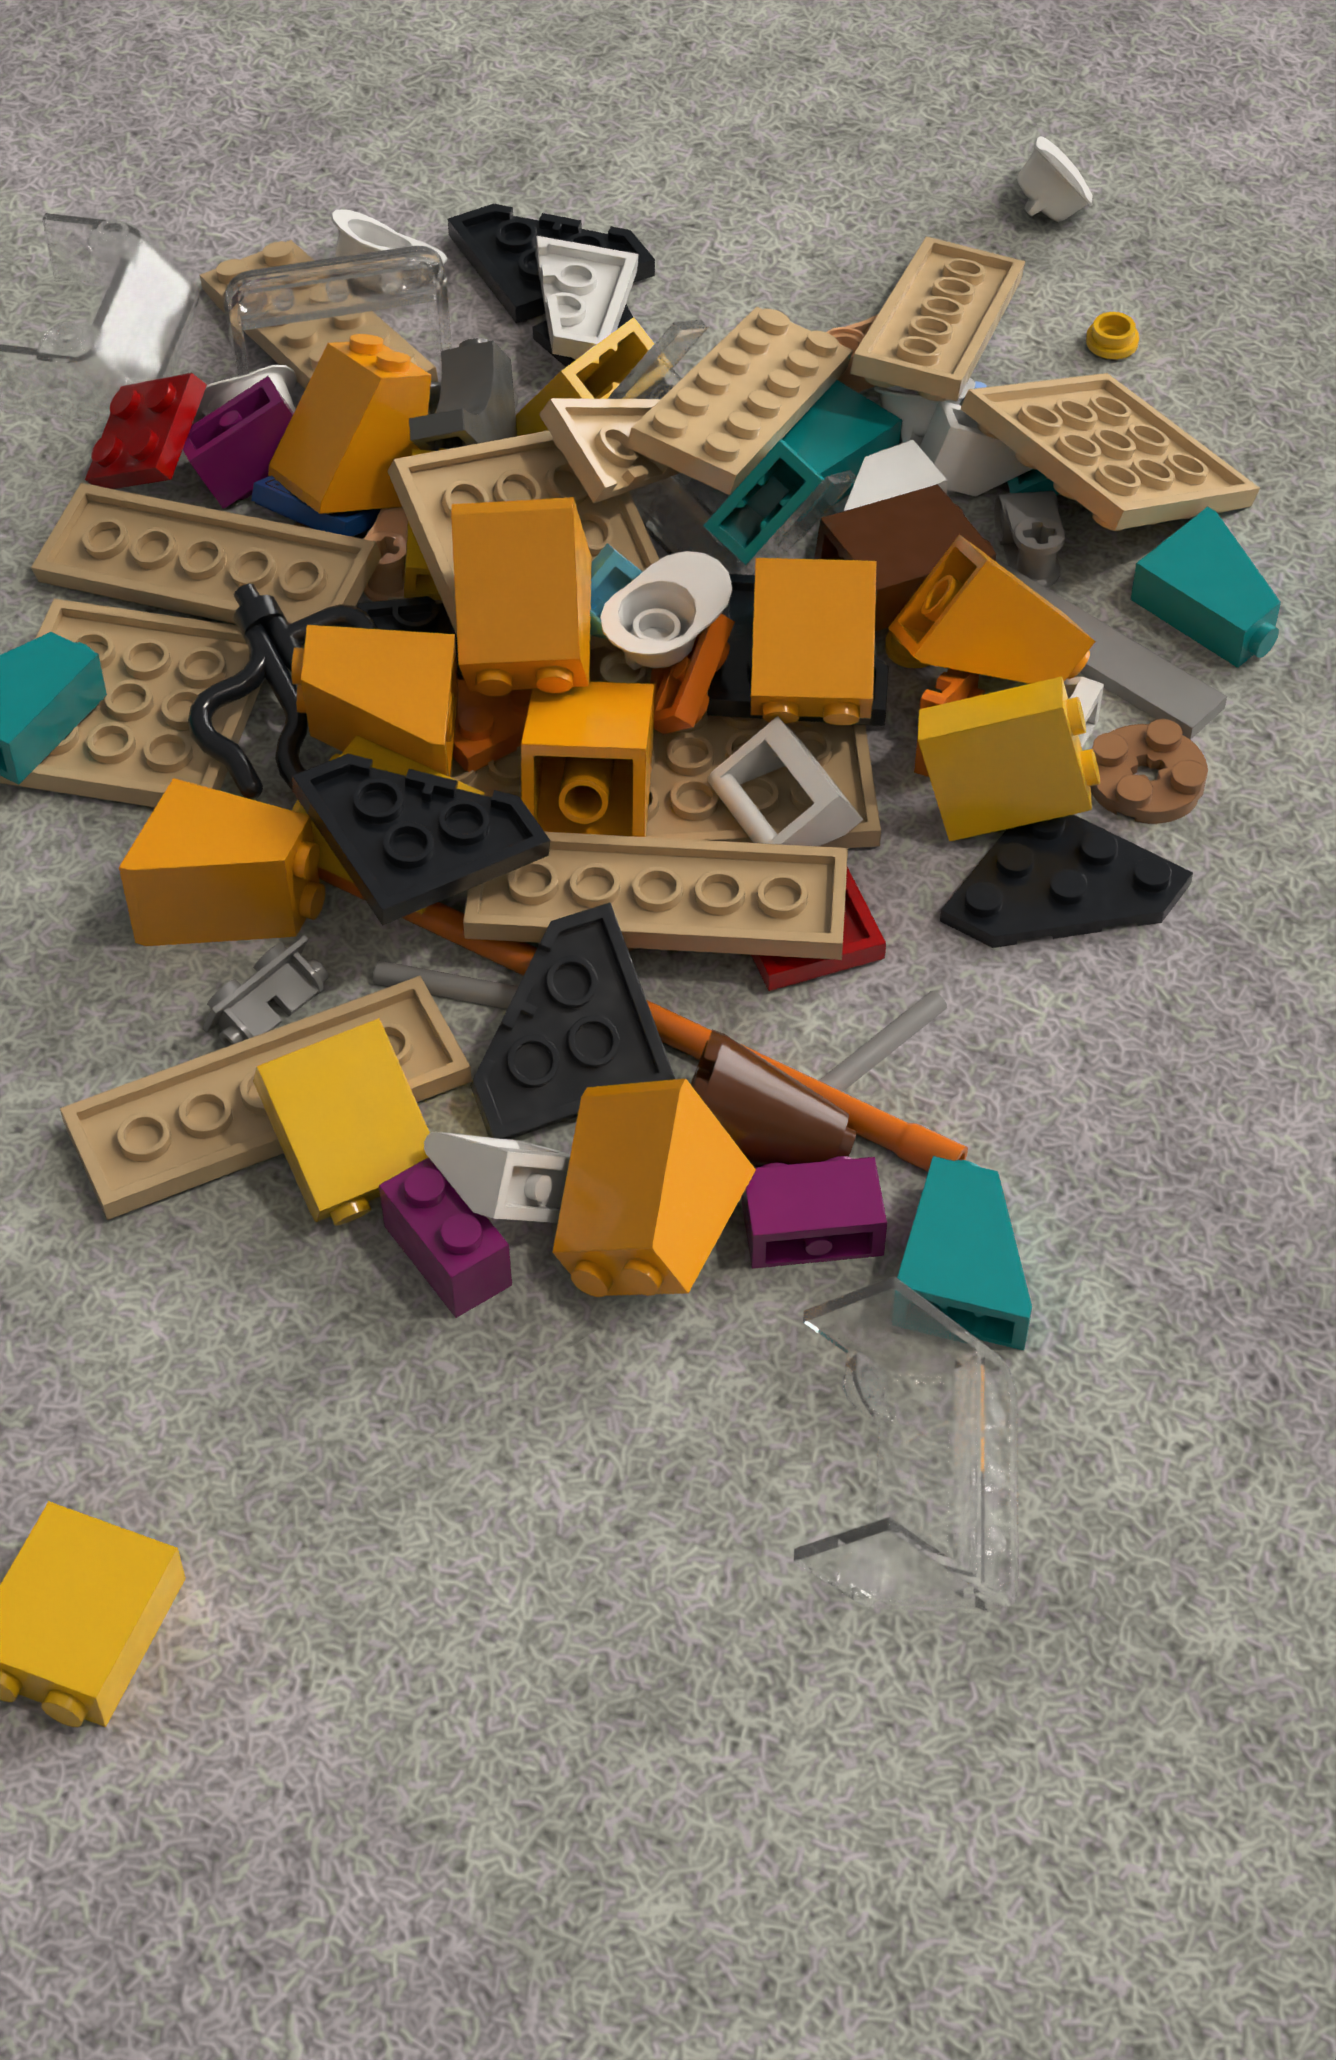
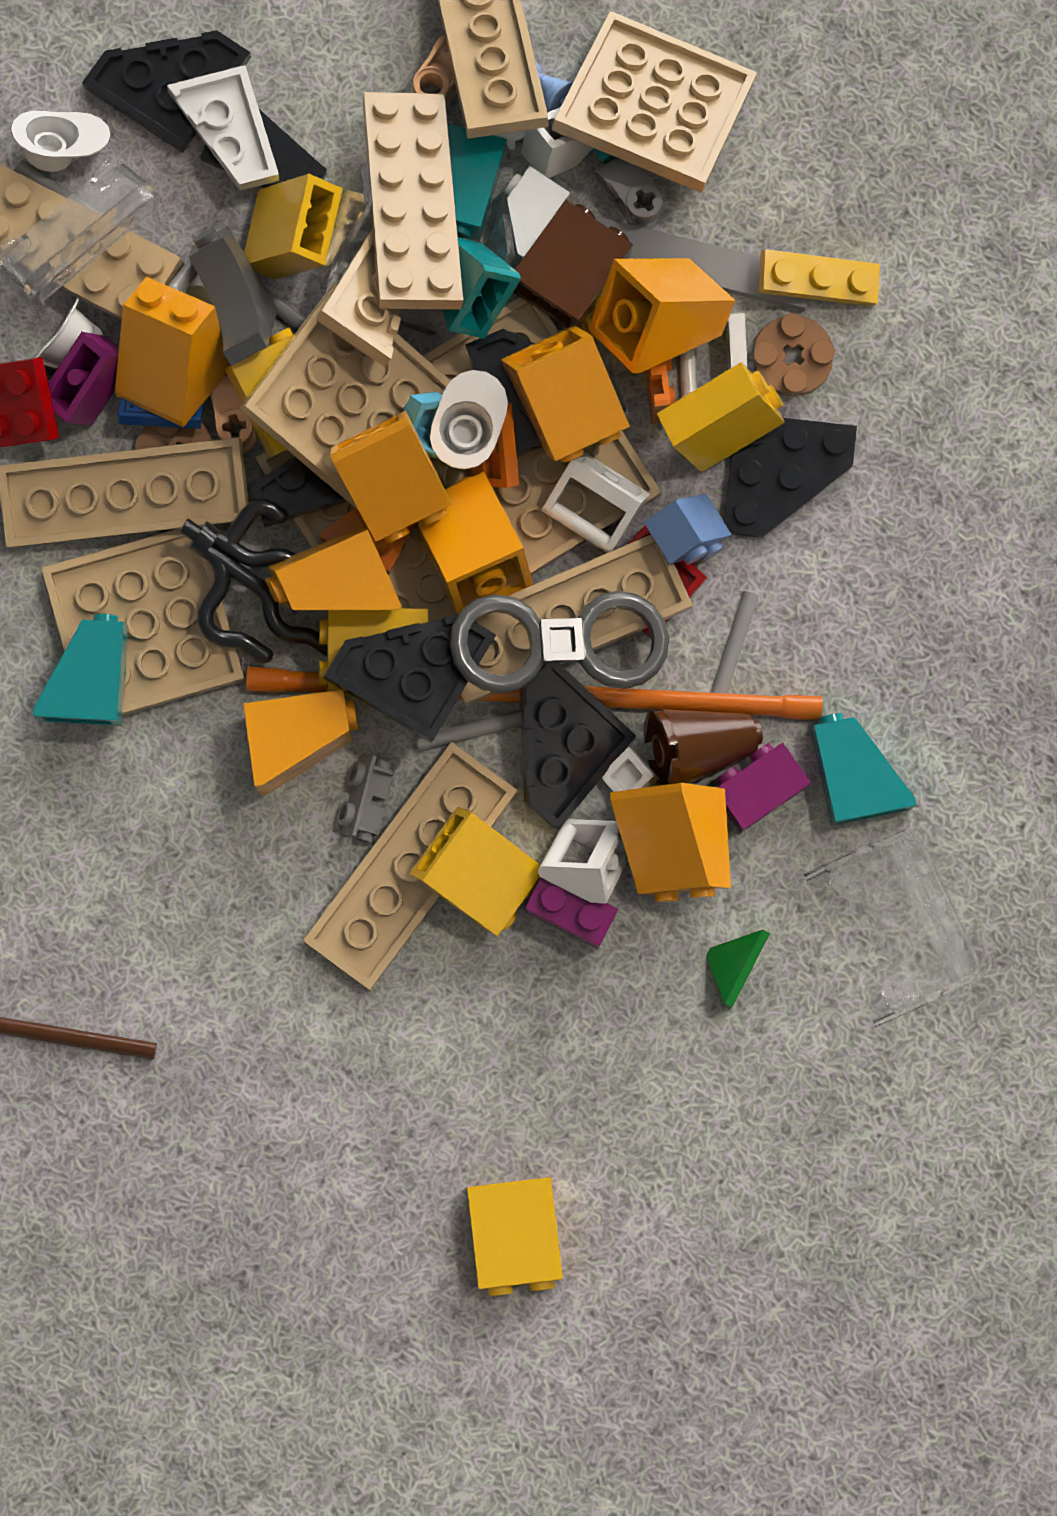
camera: 35 degrees left, 30 degrees up
teal slope [1130,507,1281,668] -> none
none -> dark grey bar [449,591,669,693]
none -> medium blue brick [644,494,732,565]
none -> green slope [706,930,770,1009]
none -> yellow plate [758,249,880,306]

